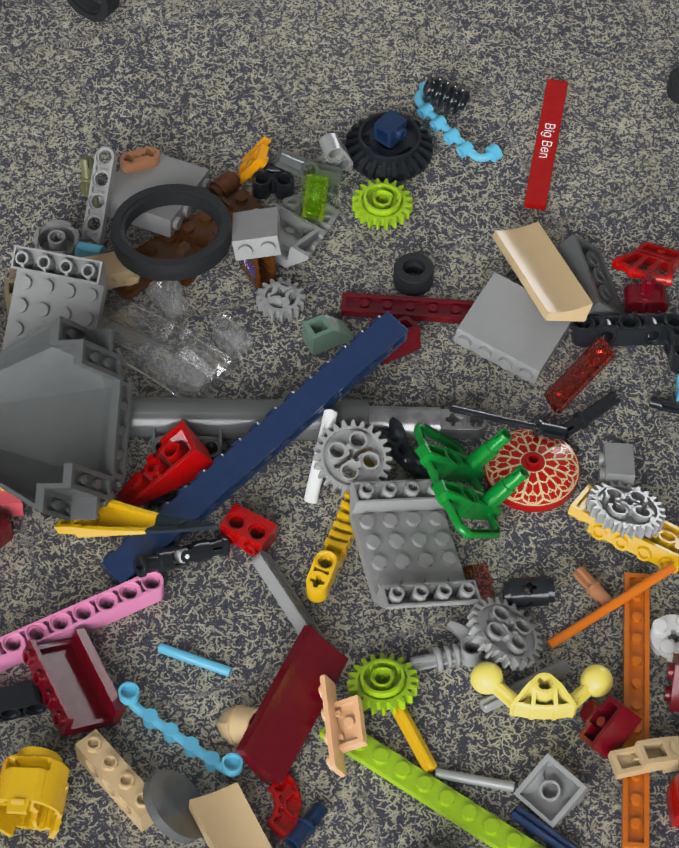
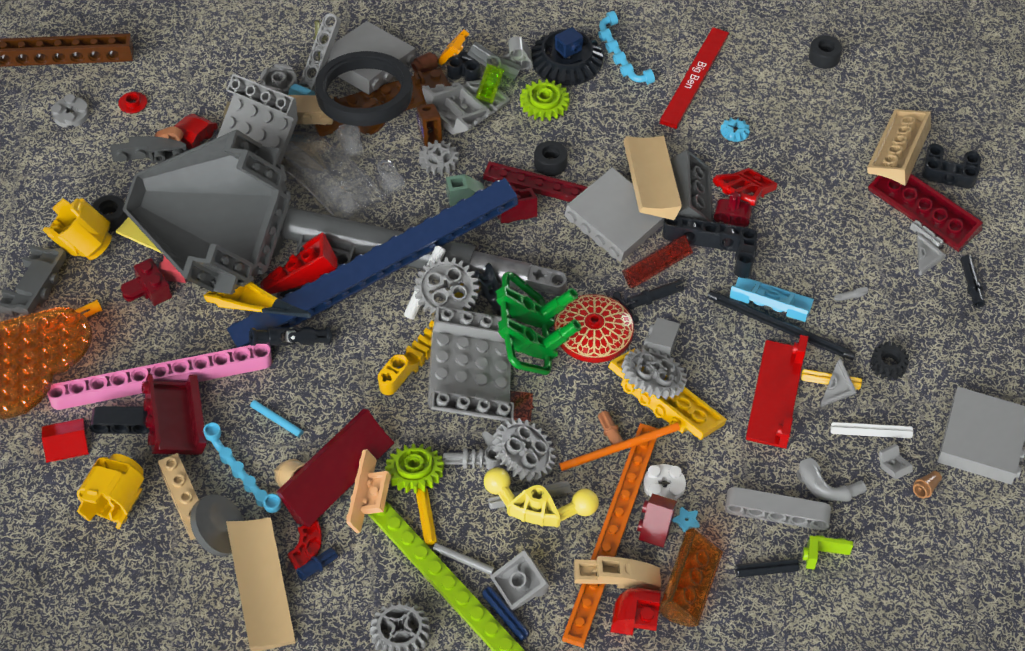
camera: 15 degrees right, 0 degrees up
nougat beam [120,147,160,173] -> none
red brick [220,503,277,556] -> none
light grey brick [232,207,281,261] -> none
light grey beam [252,551,326,640] -> none
black piece [423,73,470,114] -> none
black piece [449,405,567,440] -> none
black piece [502,576,555,608] -> none
dark red brick [578,694,642,760] -> none
none -> medium azure gear [721,118,750,142]

